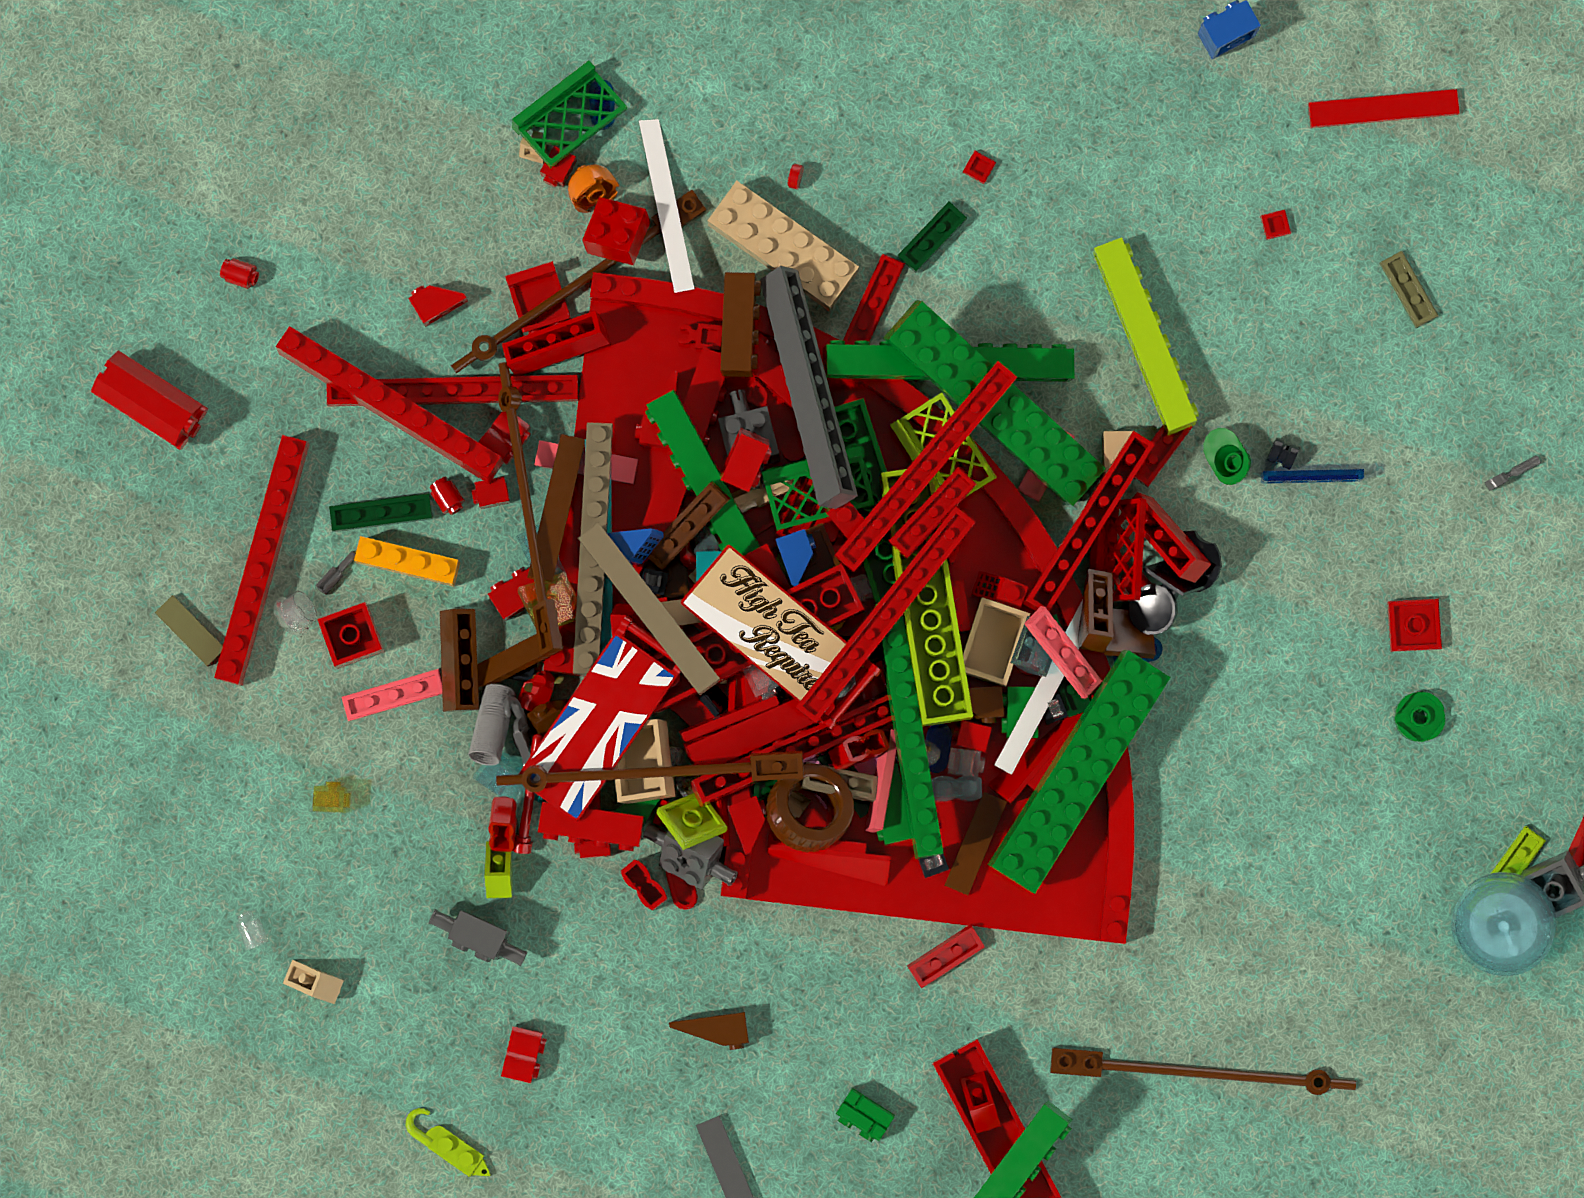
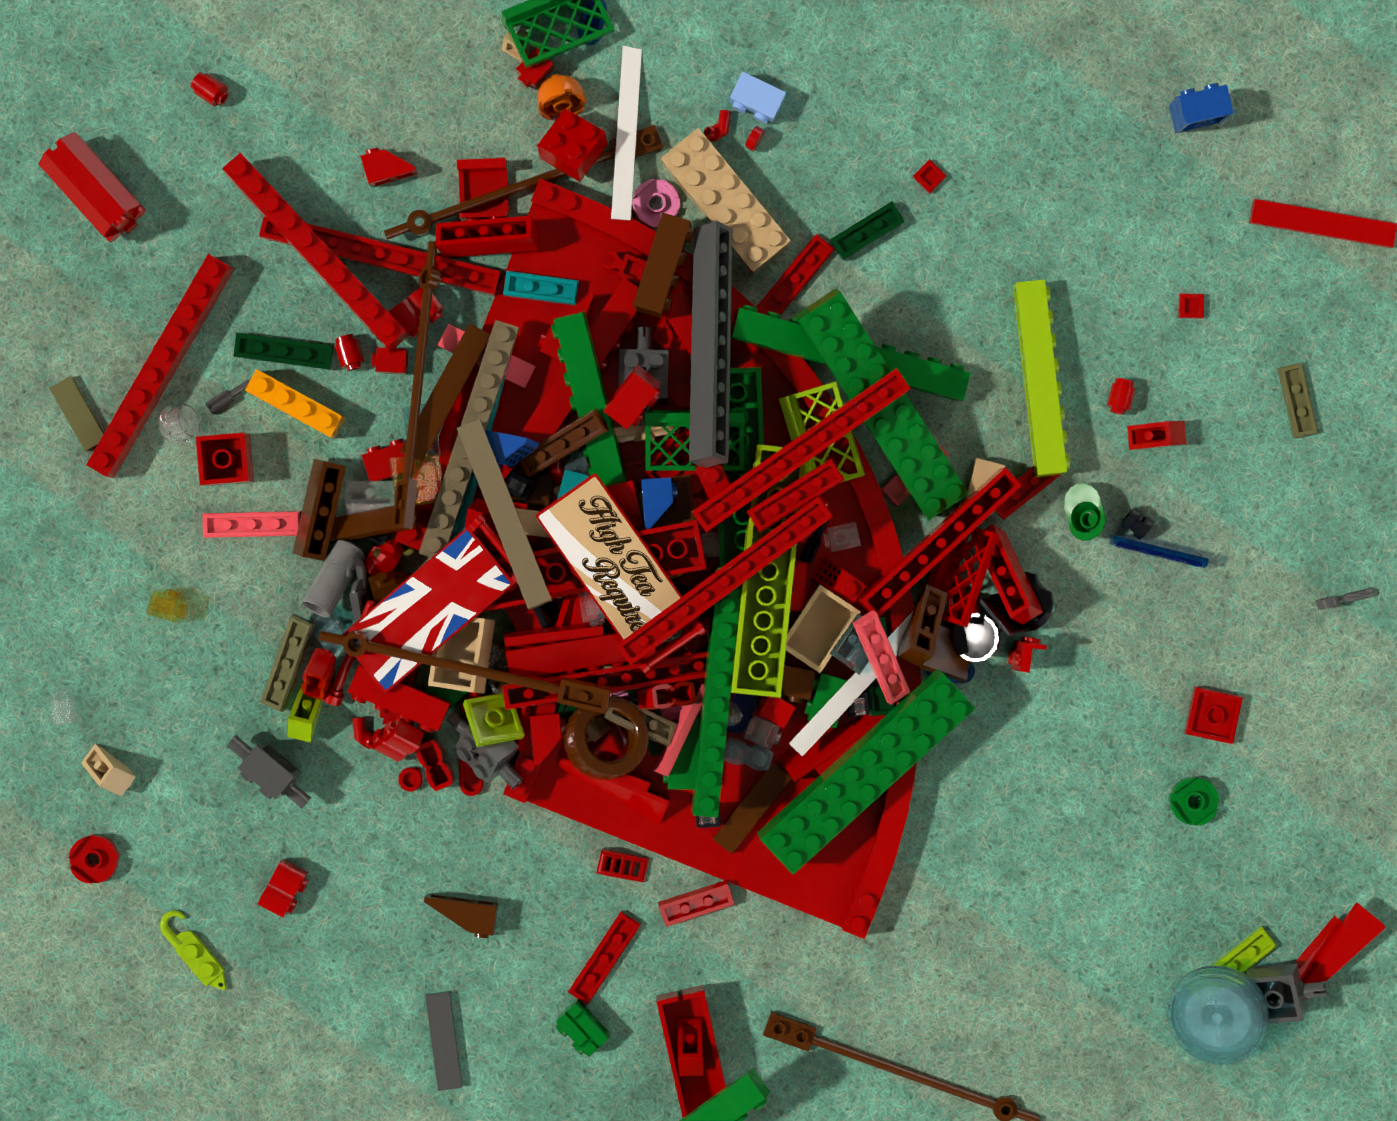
camera: 15 degrees right, 5 degrees up
none -> red plate [69,834,120,884]
none -> olive tile [261,614,316,712]
none -> clear brick [345,481,396,515]
none -> red arm [352,716,373,749]
none -> red brick [371,719,424,762]
none -> red tile [398,767,423,792]
none -> teal tile [503,271,579,306]
none -> red tile [568,911,641,1005]
none -> red slope [596,848,649,883]
none -> bright pink tile [632,179,680,228]
none -> red arm [704,110,731,142]
none -> light blue brick [729,71,786,124]
none -> black axle [800,520,829,564]
none -> clear brick [822,522,861,552]
none -> red bracket [1008,636,1047,673]
none -> red brick [1107,378,1136,415]
none -> red slope [1127,420,1187,450]

